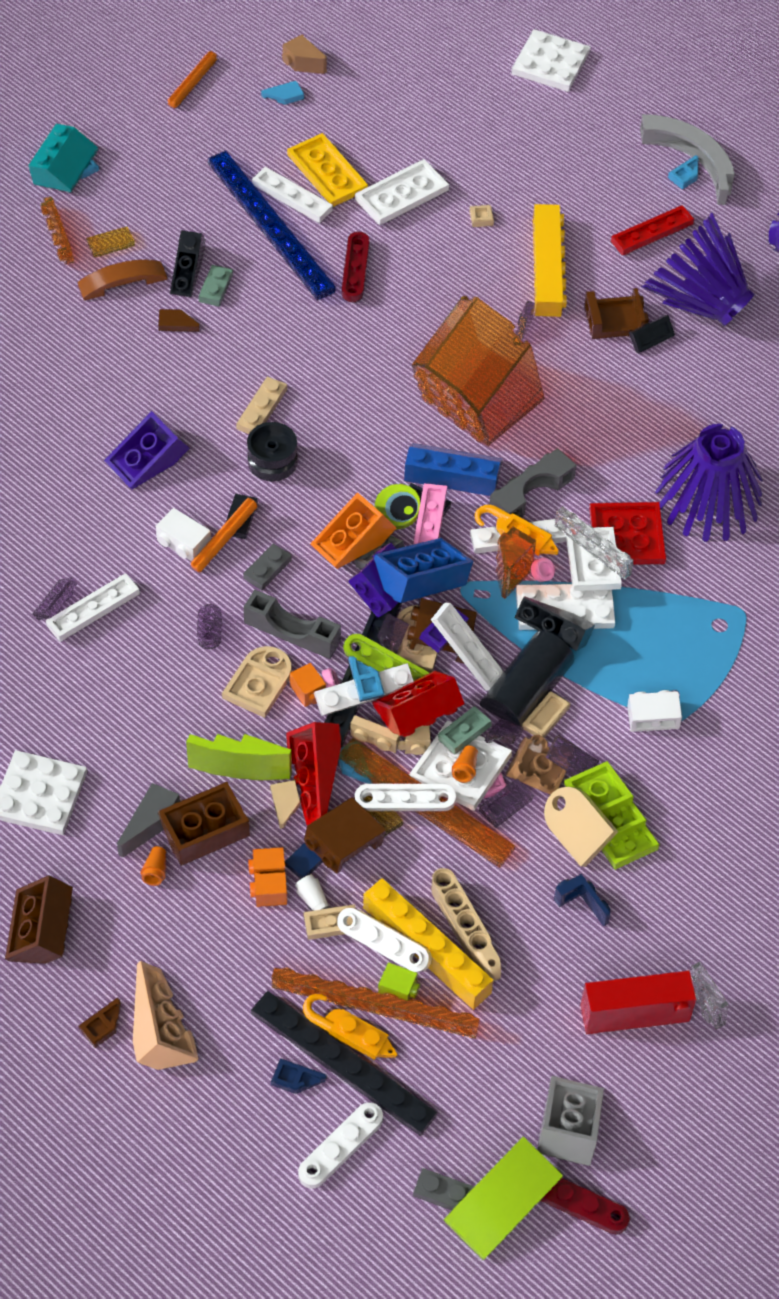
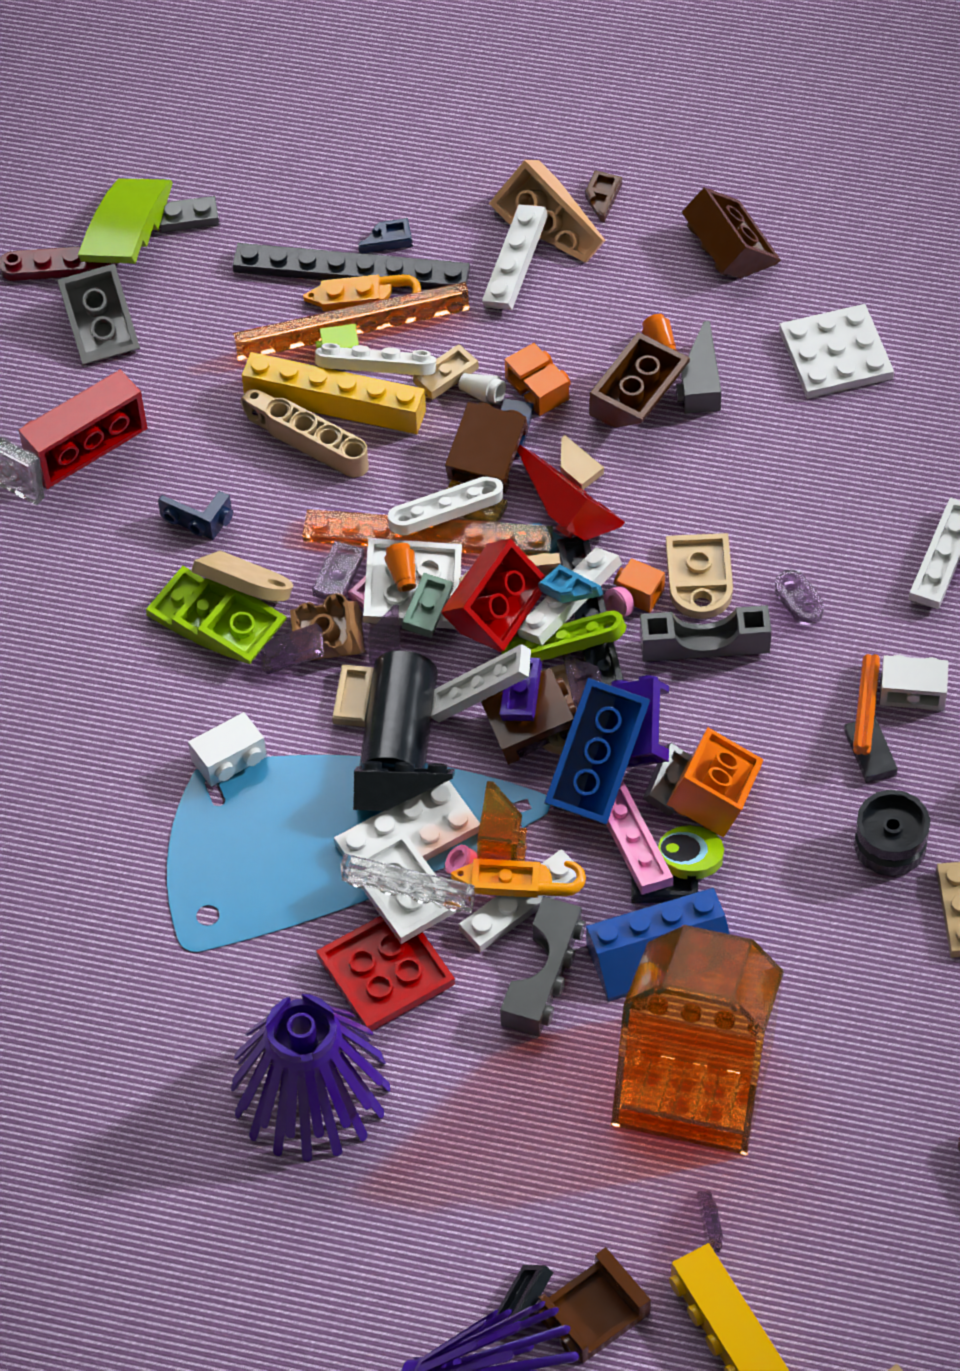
camera: 155 degrees right, 0 degrees up
lime slope [186,734,292,780] -> none
dark grey plate [243,543,292,591] -> none
white plate [298,1103,383,1189] -> none
none -> white plate [482,204,548,310]

